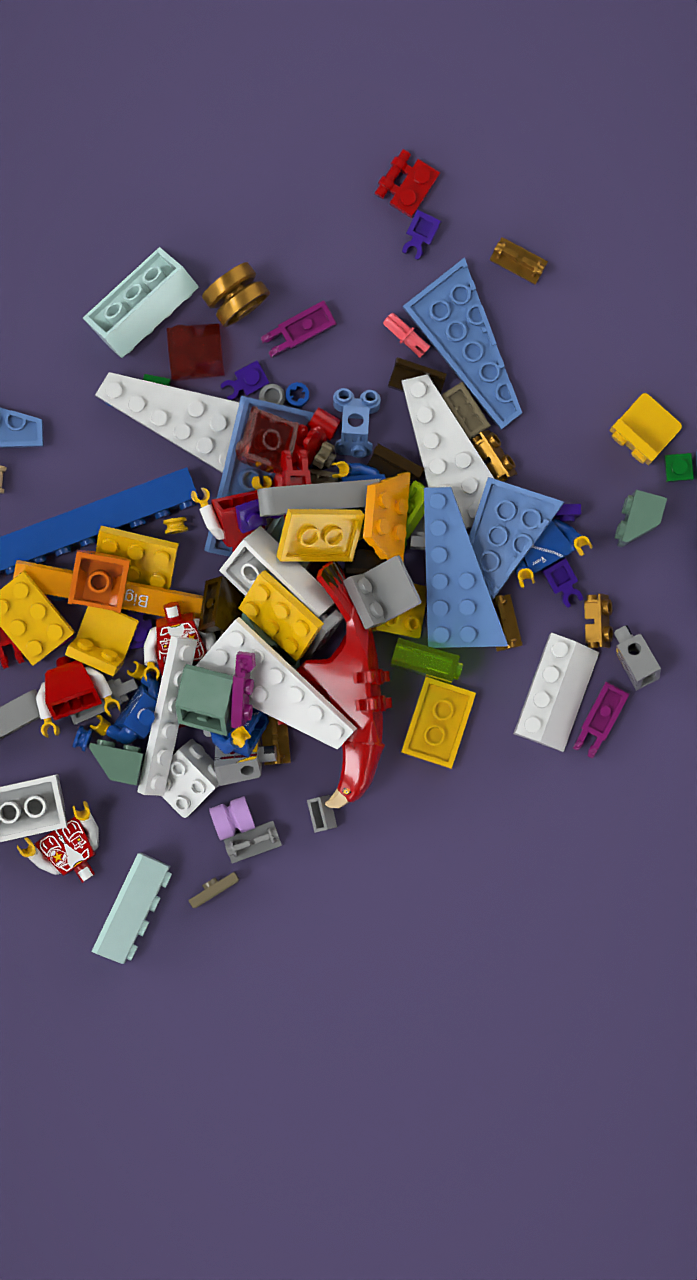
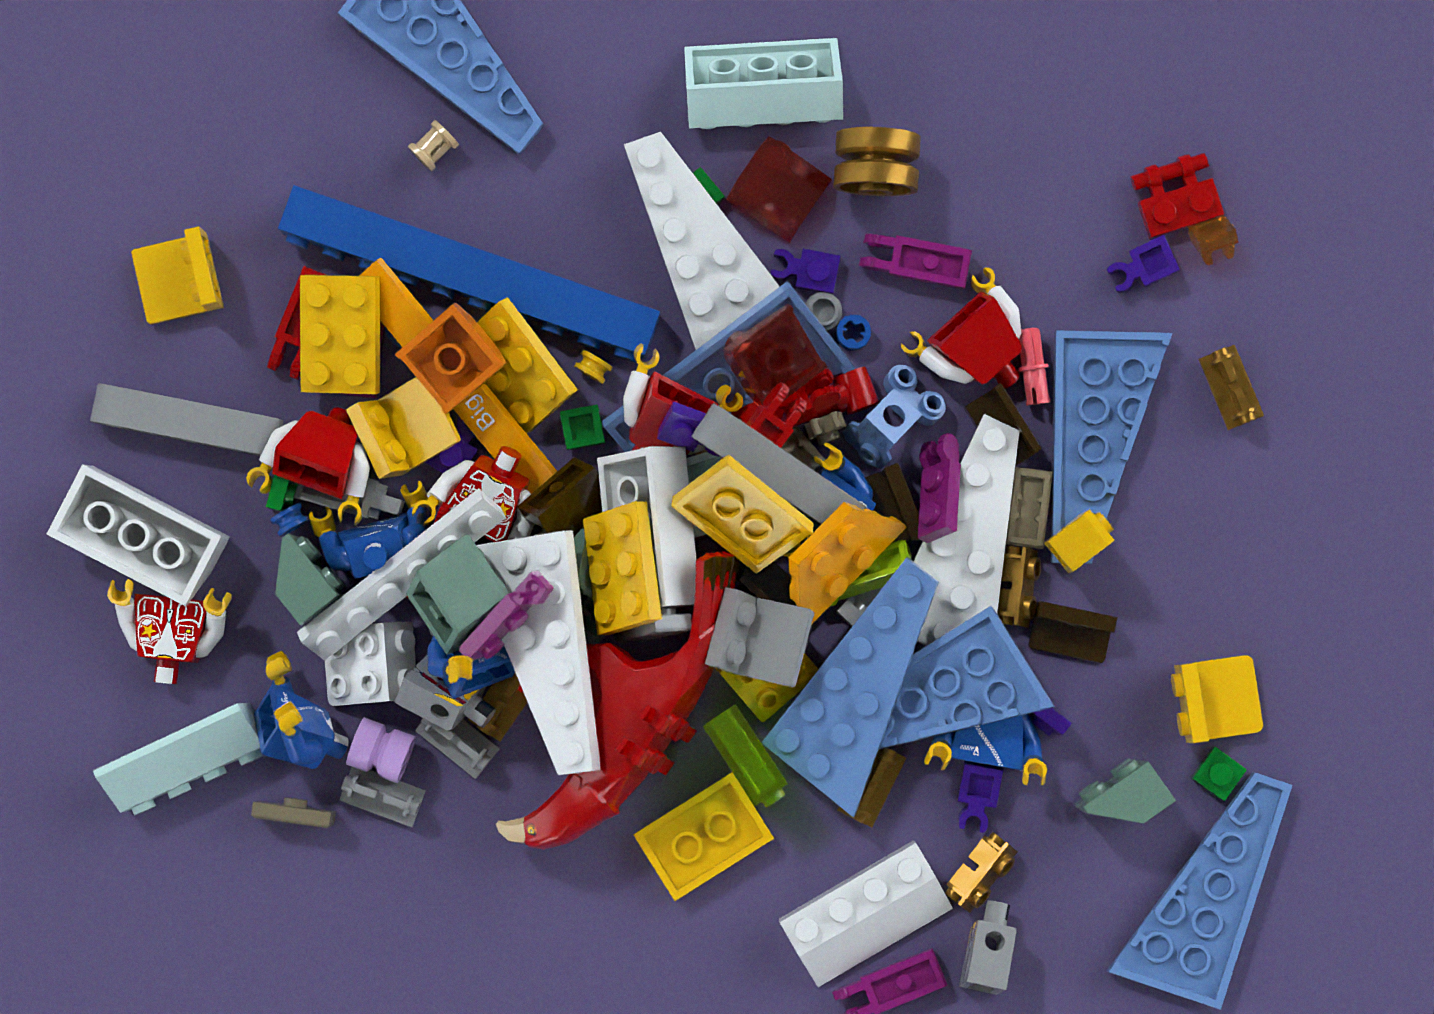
camera: 45 degrees right, 0 degrees up
light grey piece [307,795,337,833] -> none
none -> blue torso [254,651,348,769]
none -> green plate [266,475,298,512]
none -> light grey hinge [415,718,500,779]
none -> green plate [560,404,605,451]
none -> red torso [901,267,1022,389]
none -> magenta hinge [918,433,961,543]
none -> dark brown panel [1028,601,1118,663]
none -> yellow slope [1044,509,1115,573]
none -> clear orange tile [1188,216,1239,265]

